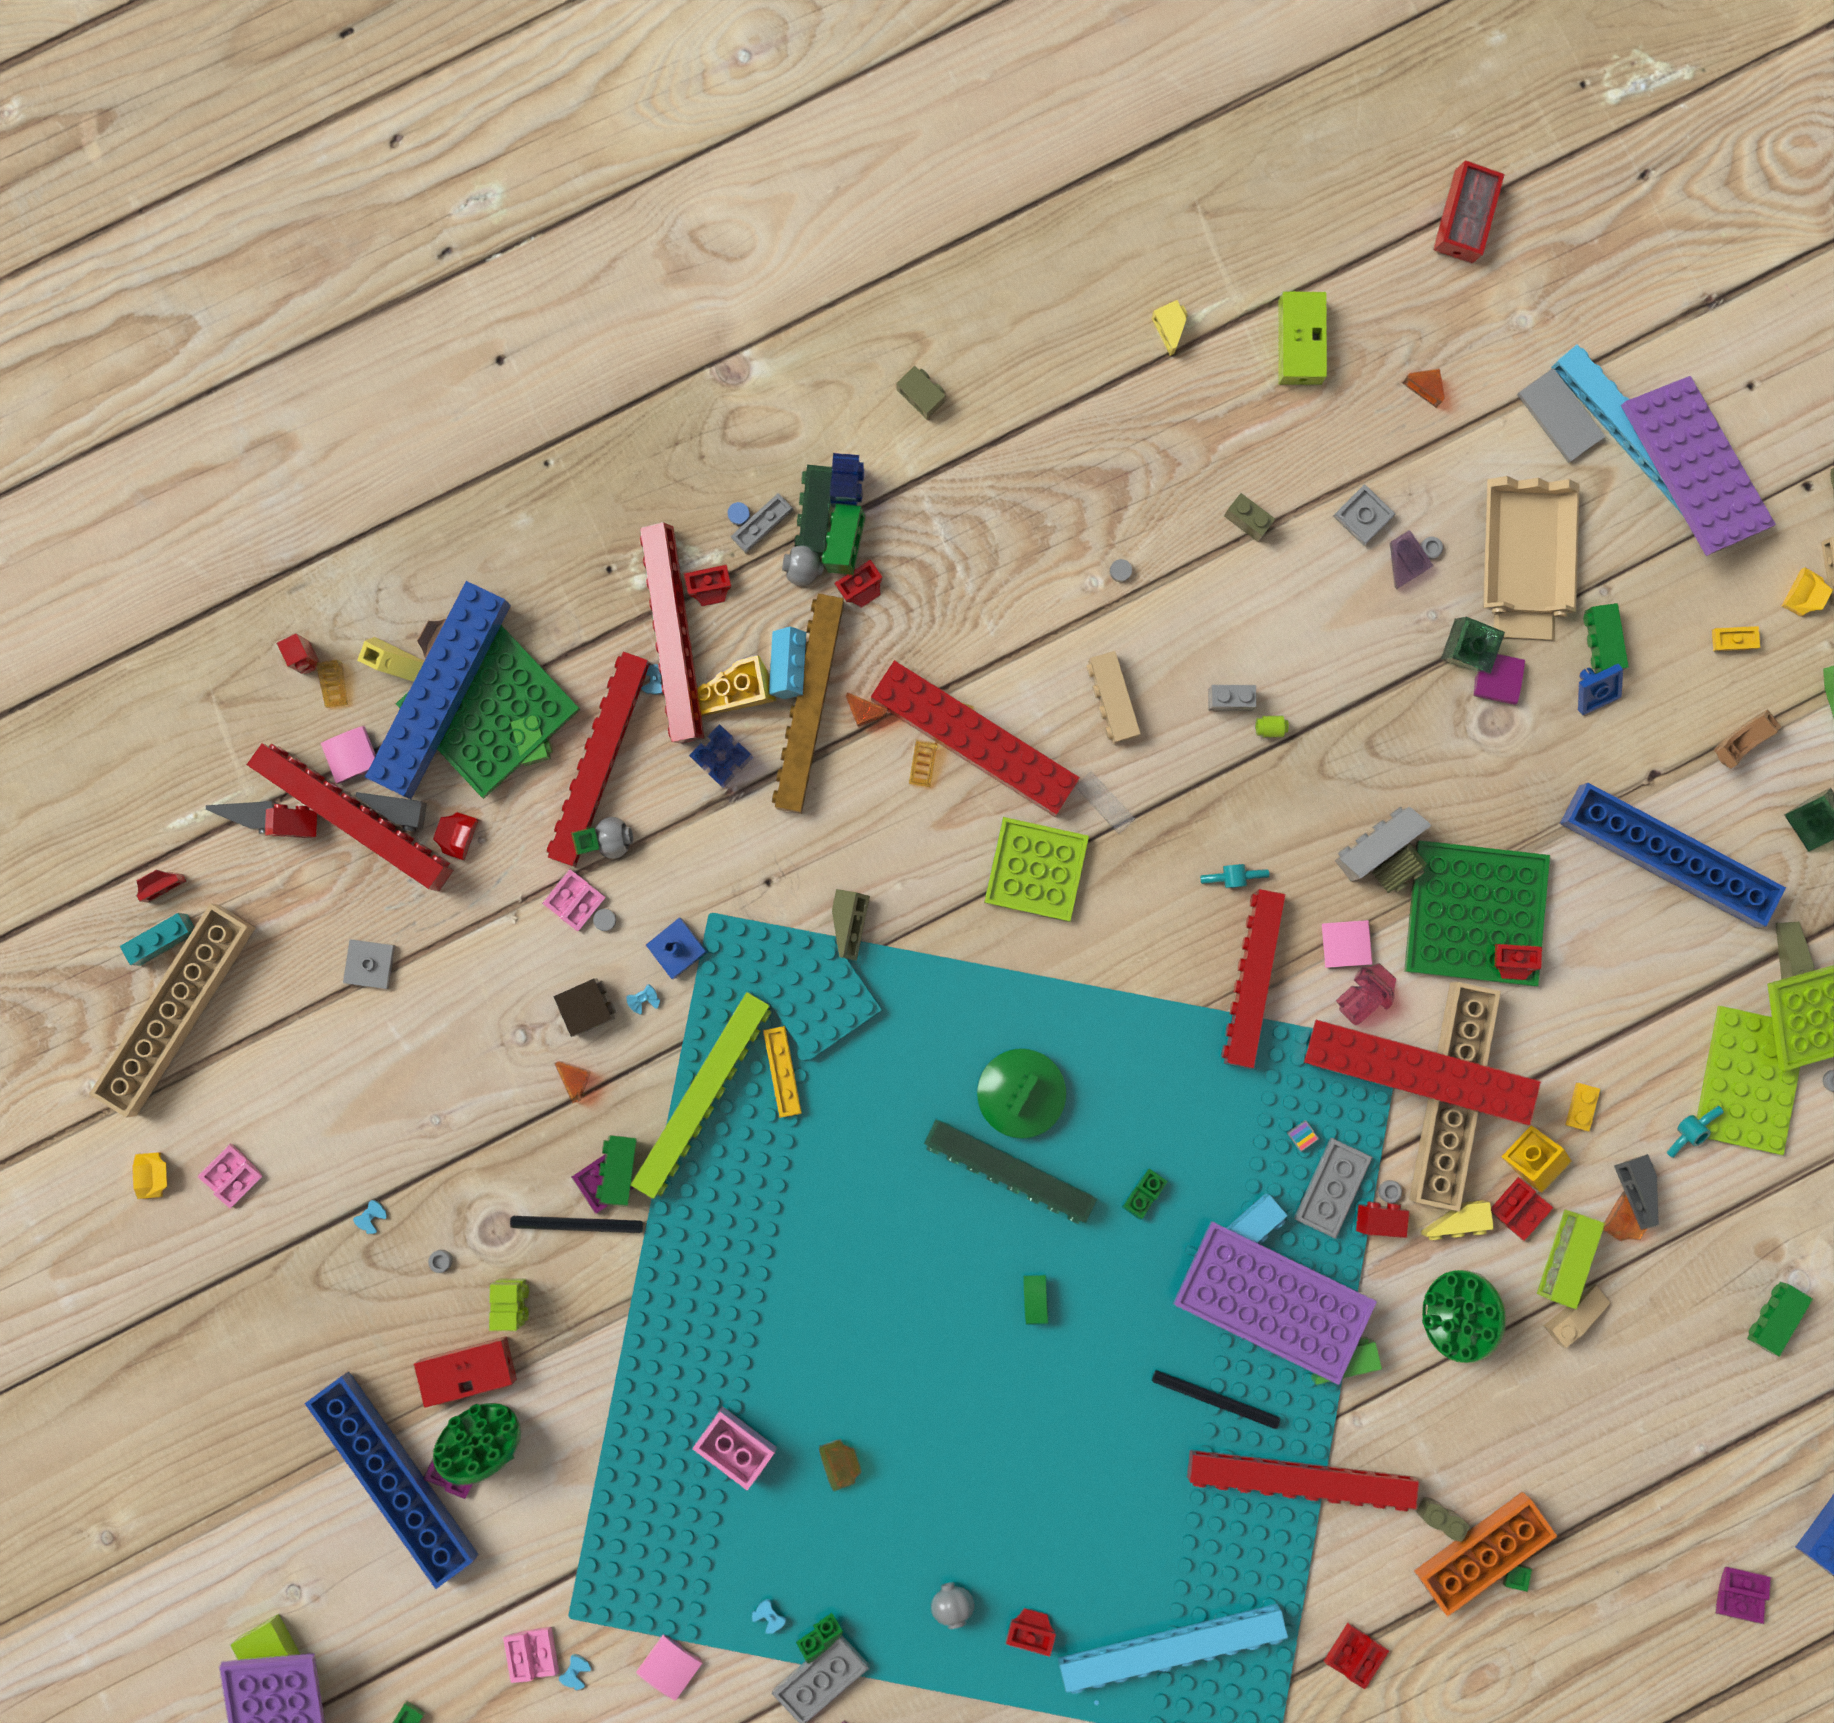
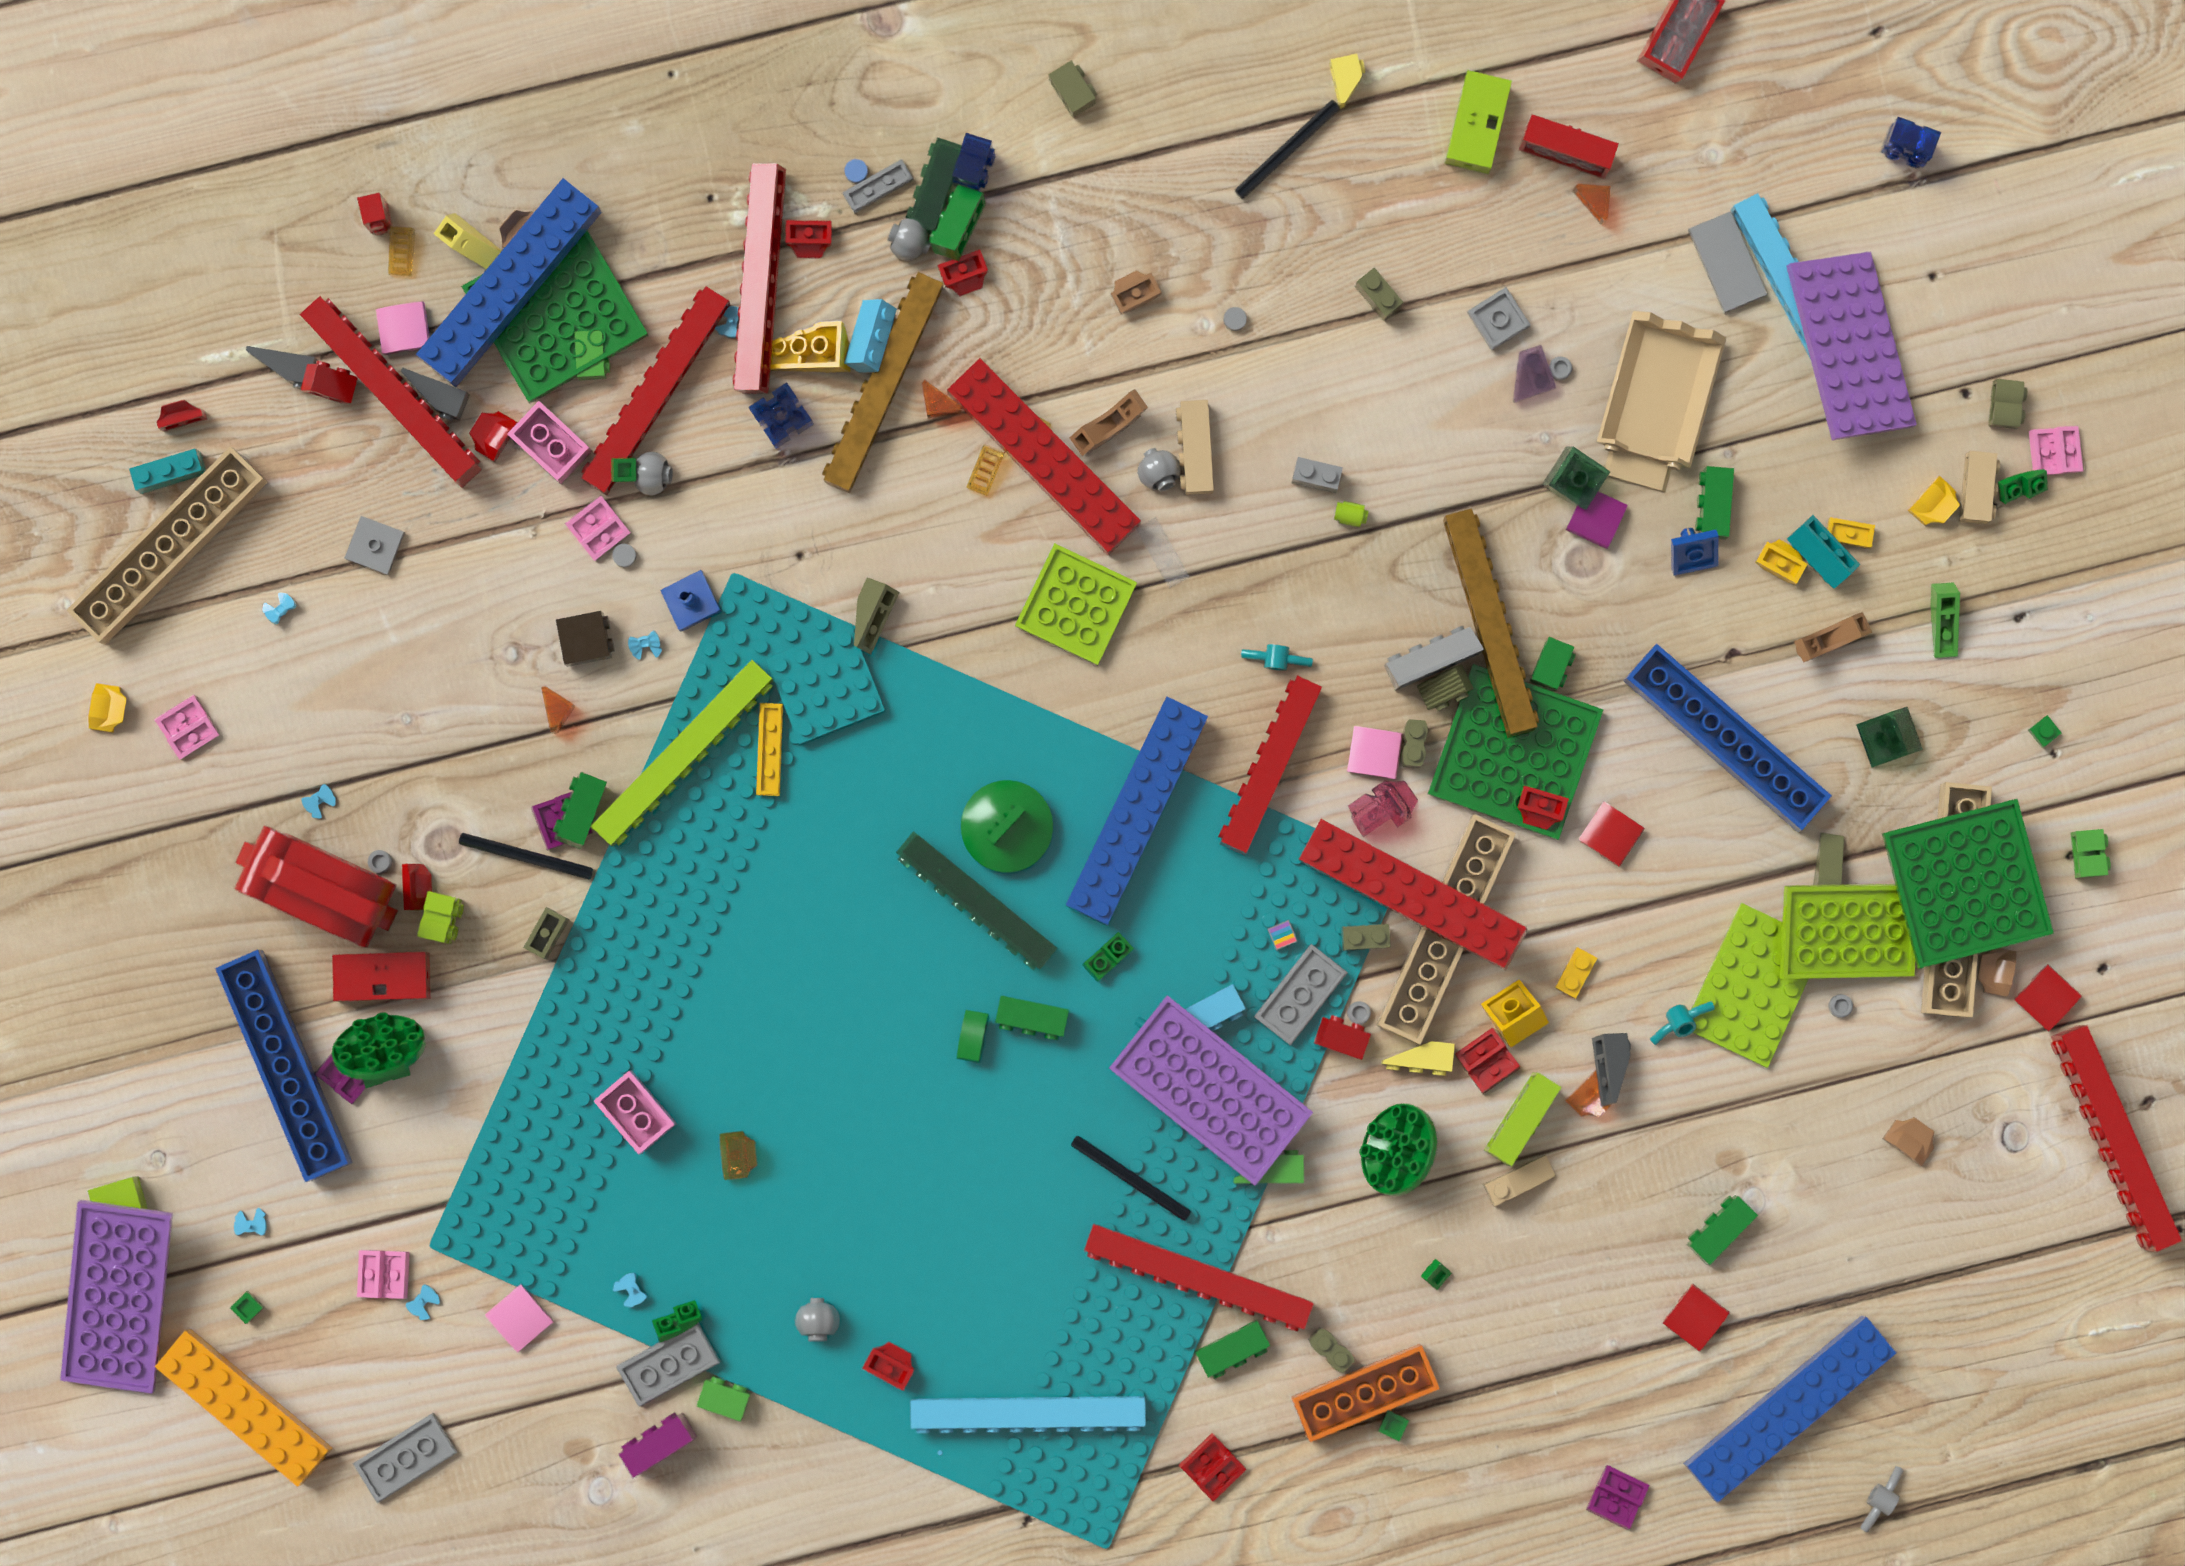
camera: 10 degrees right, 0 degrees up
none -> red piece [234,825,398,948]
none -> medium azure piece [234,1208,267,1236]
none -> medium azure piece [262,593,296,624]
none -> red slope [402,864,432,911]
none -> bright pink brick [507,401,592,484]
none -> olive brick [523,907,570,960]
none -> bright green piece [696,1376,751,1422]
none -> green brick [995,995,1069,1040]
none -> blue brick [1066,696,1208,926]
none -> medium nougat arch [1069,389,1148,456]
none -> medium nougat slope [1111,270,1162,315]
none -> light grey plant [1138,448,1181,492]
none -> green brick [1195,1319,1270,1379]
none -> black axle [1235,100,1340,199]
none -> olive brick [1341,924,1391,951]
none -> olive brick [1401,719,1428,769]
none -> green plate [1421,1258,1452,1290]
none -> pearl gold brick [1443,508,1539,738]
none -> red brick [1518,114,1619,179]
none -> green brick [1530,637,1576,691]
none -> red slope [1578,801,1645,867]
none -> red slope [1663,1284,1730,1352]
none -> yellow slope [1755,539,1807,585]
none -> teal brick [1787,515,1861,589]
none -> clear blue brick [1880,116,1941,168]

